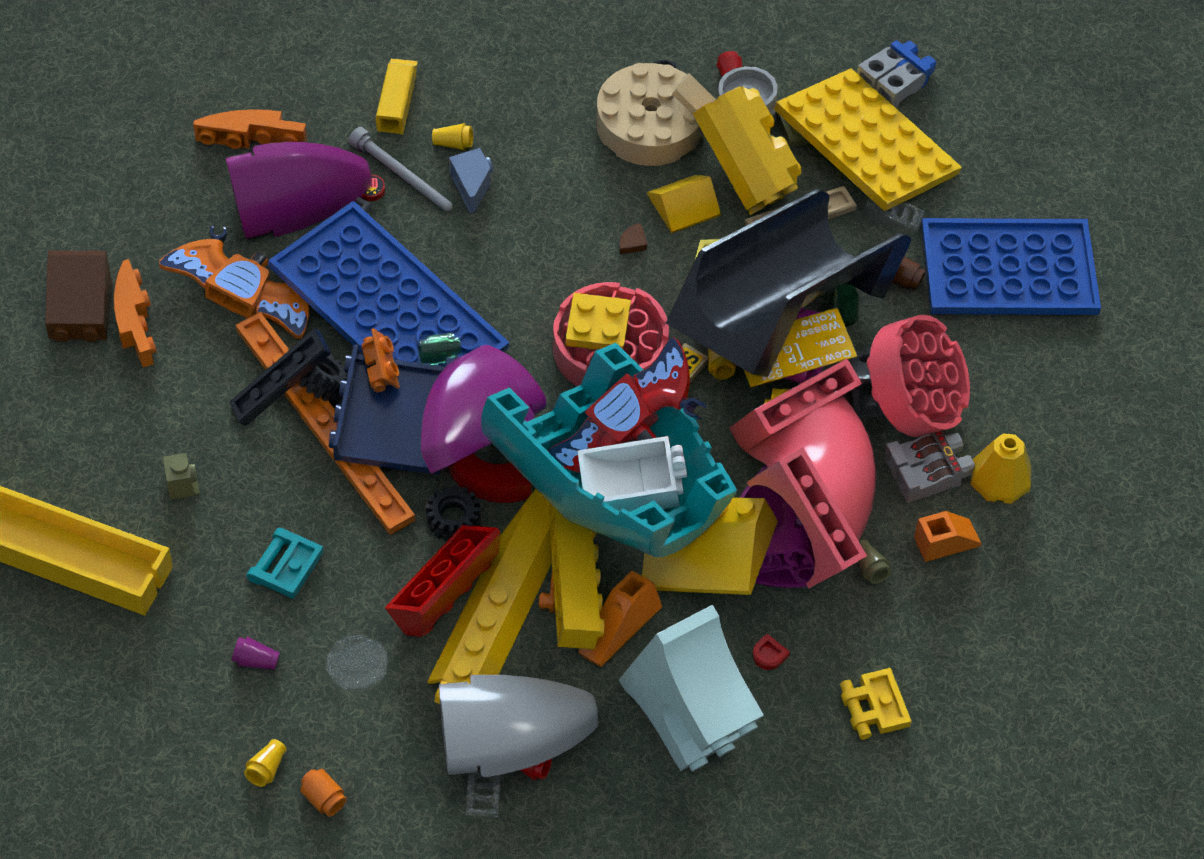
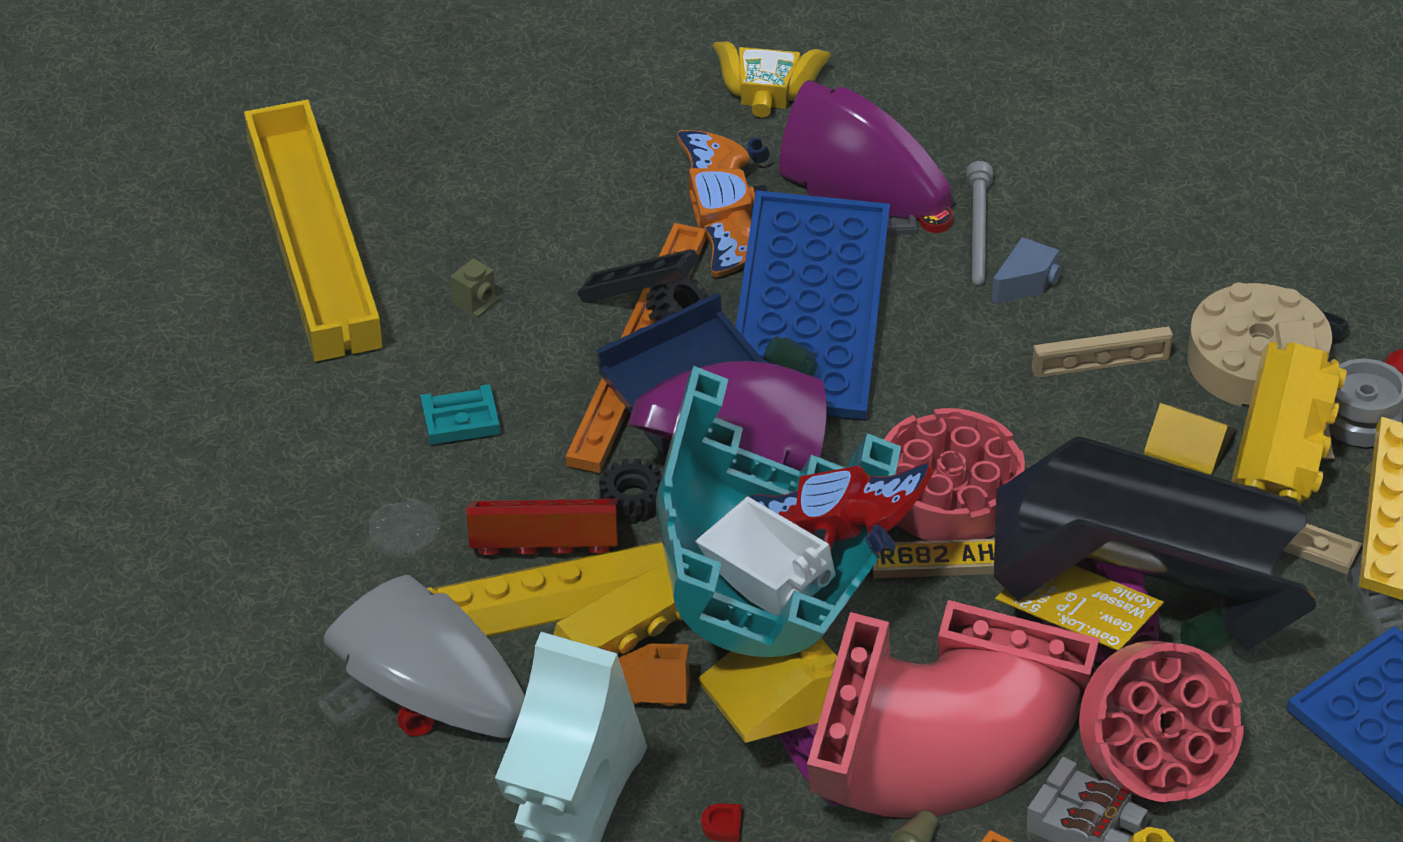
camera: 55 degrees right, 10 degrees down
reddish brown slope [45,250,113,342] -> none
orange slope [114,259,157,367] -> none
orange slope [193,109,307,149] -> none
magenta cone [231,636,280,670] -> none
yellow cone [244,739,286,787] -> none
orange brick [300,769,347,817] -> none
orange hinge [361,328,400,392] -> none
yellow piece [376,59,418,134] -> none
yellow cone [432,123,473,151] -> none
yellow plate [565,293,631,350] -> none
reddish brown tile [619,223,648,254] -> none
reddish brown brick [892,256,926,291] -> none
none -> yellow torso [713,41,831,118]
none -> tan tile [1032,326,1173,377]

